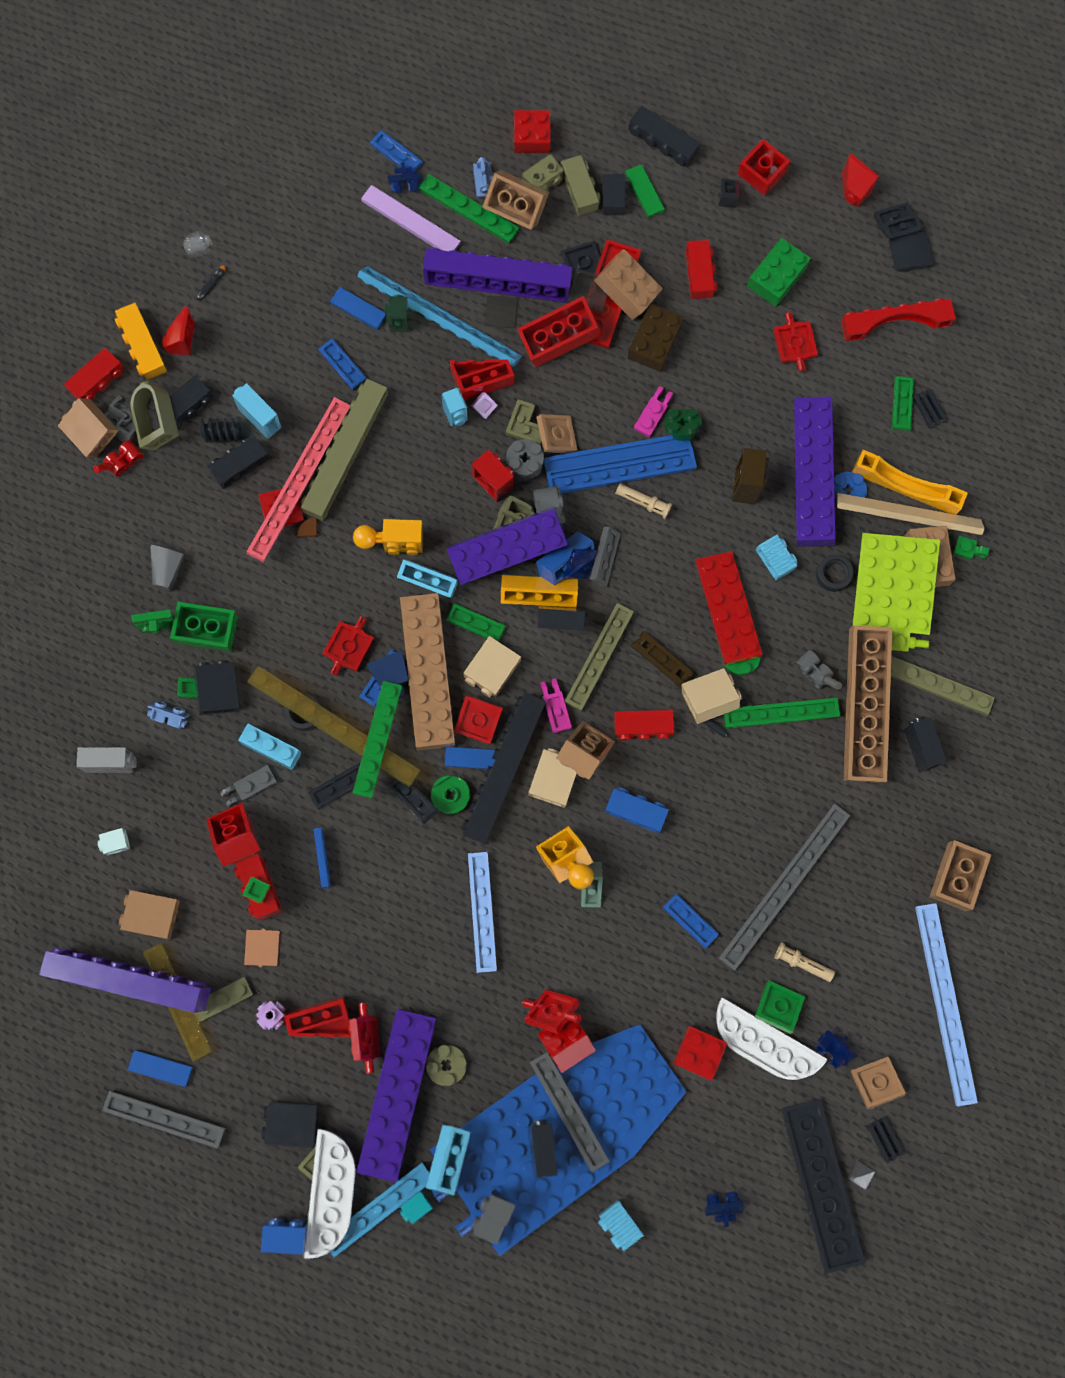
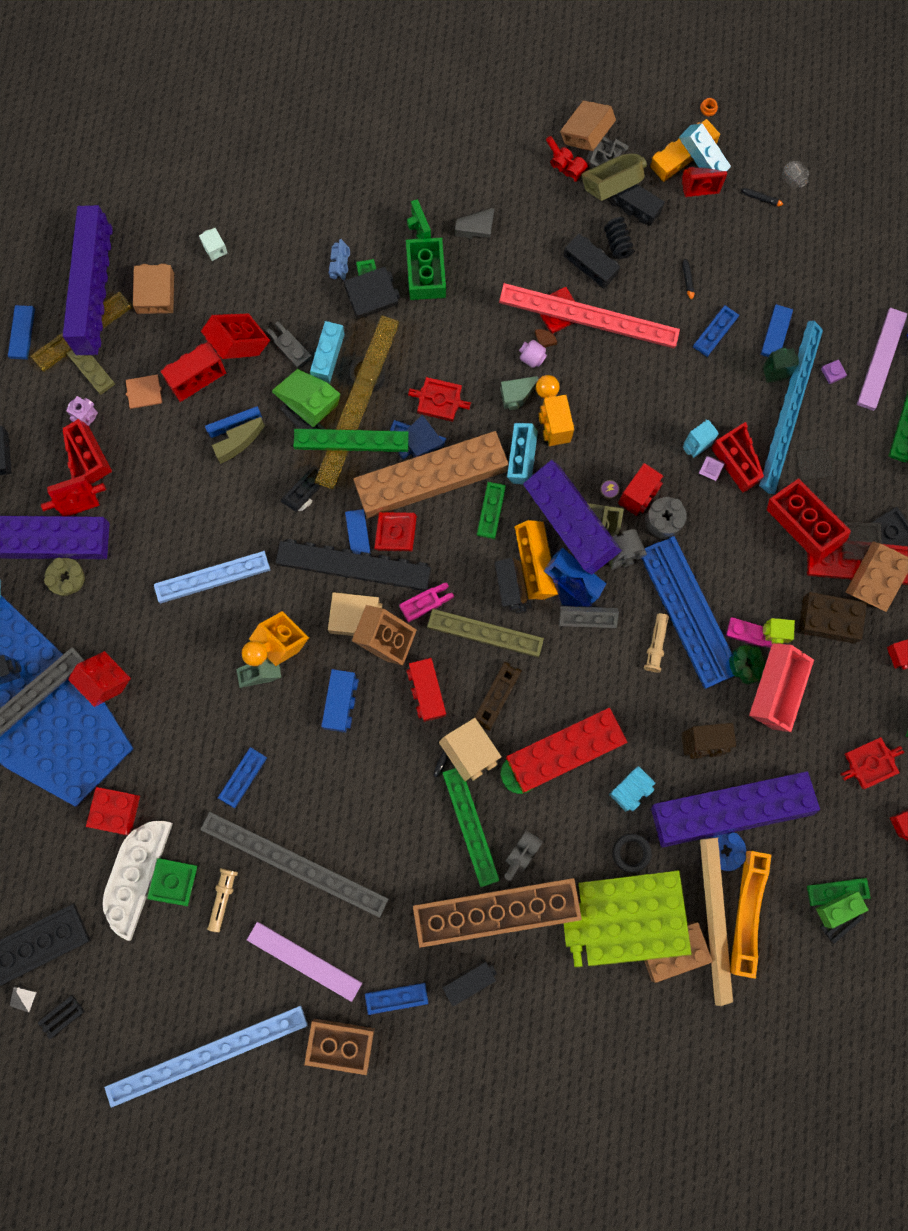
camera: 80 degrees right, 0 degrees up
red brick [64,348,124,401] -> none
light grey brick [77,748,137,773] -> none
medium azure brick [232,383,281,439] -> none
green plate [243,877,270,904] -> none
olive brick [300,379,388,521] -> none
dark purple brick [423,248,572,303] -> none
green plate [431,775,470,815] -> none
tan brick [463,636,521,698] -> none
olive plate [505,399,542,446] -> none
red plate [522,990,582,1034] -> none
medium nougat hinge [537,414,577,453] -> none
clear blue hips [815,1030,855,1069] -> none
medium nougat hinge [851,1057,906,1110] -> none
olive plate [891,656,995,716] -> none
green plate [953,536,989,560] -> none
none -> olive slope [212,417,264,464]
none -> lavender tile [247,922,362,1002]
none -> bright green slope [272,369,340,427]
none -> blue tile [365,983,428,1015]
none -> sand green slope [500,376,538,410]
none -> lavender head [519,340,547,368]
none -> tile [600,480,619,500]
none -> brick [679,124,731,171]
none -> black piece [682,259,695,299]
none -> orange plate [700,98,718,116]
none -> coral piece [749,643,814,732]
none -> lime brick [763,618,795,644]
none -> bright green brick [816,891,868,928]
none -> medium lavender plate [821,360,847,384]

